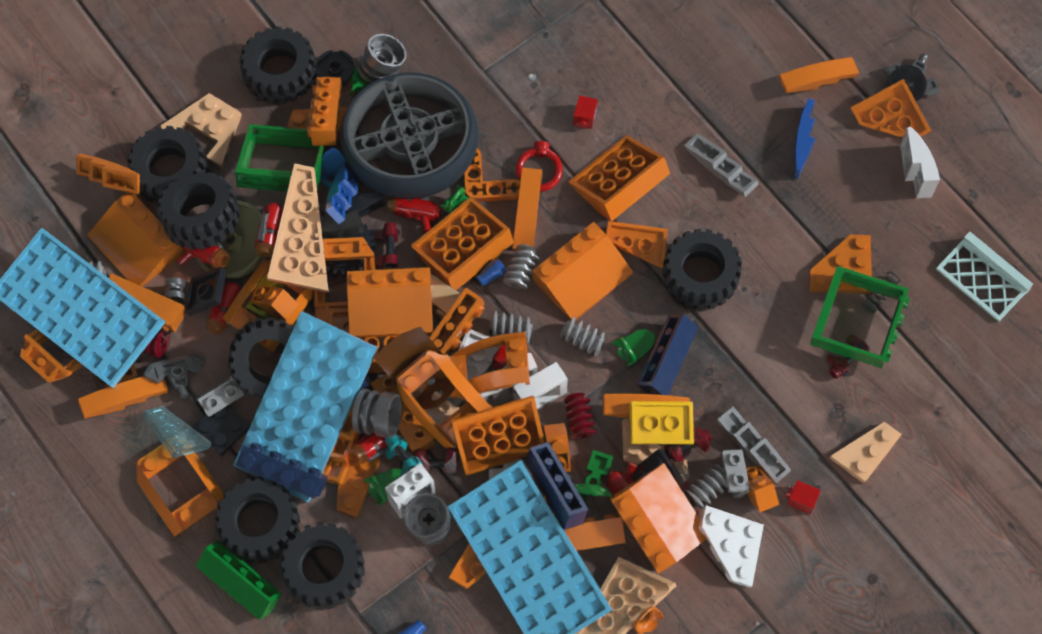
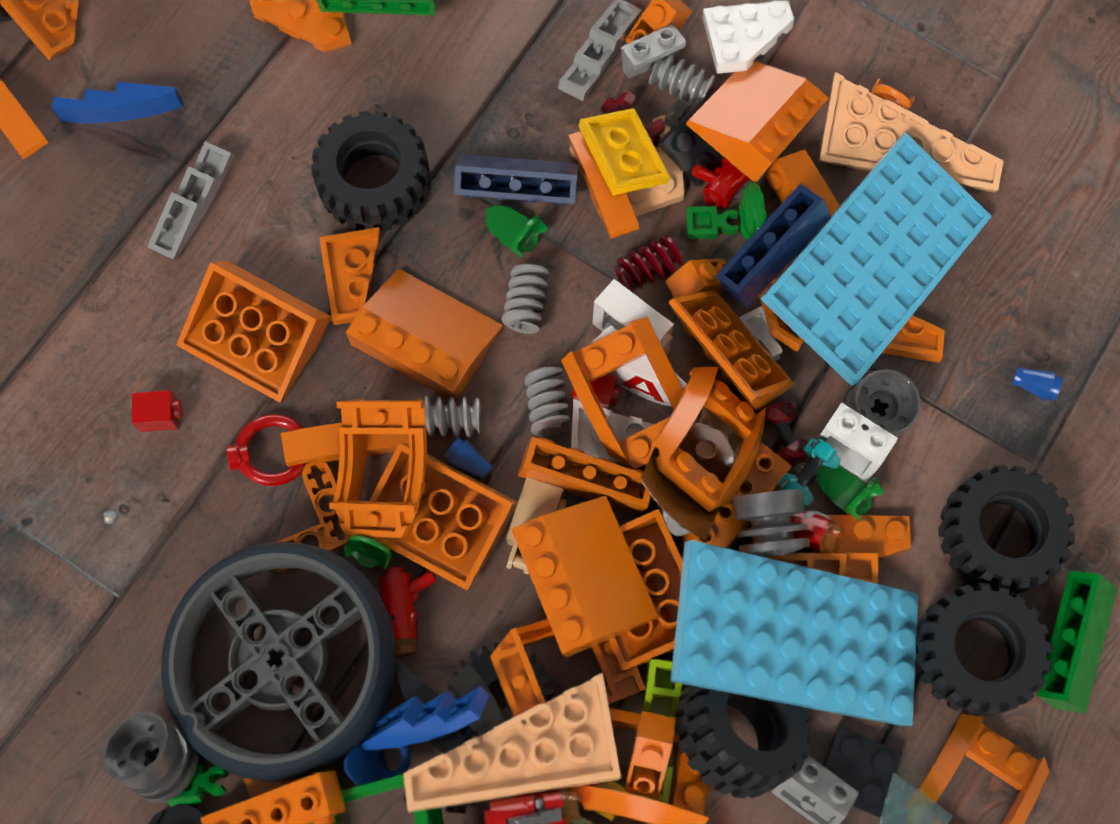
camera: 110 degrees left, 5 degrees up
dark blue brick [236,442,328,498] -> none
dark red piece [374,222,400,268] -> none
none -> orange wedge [329,399,427,538]

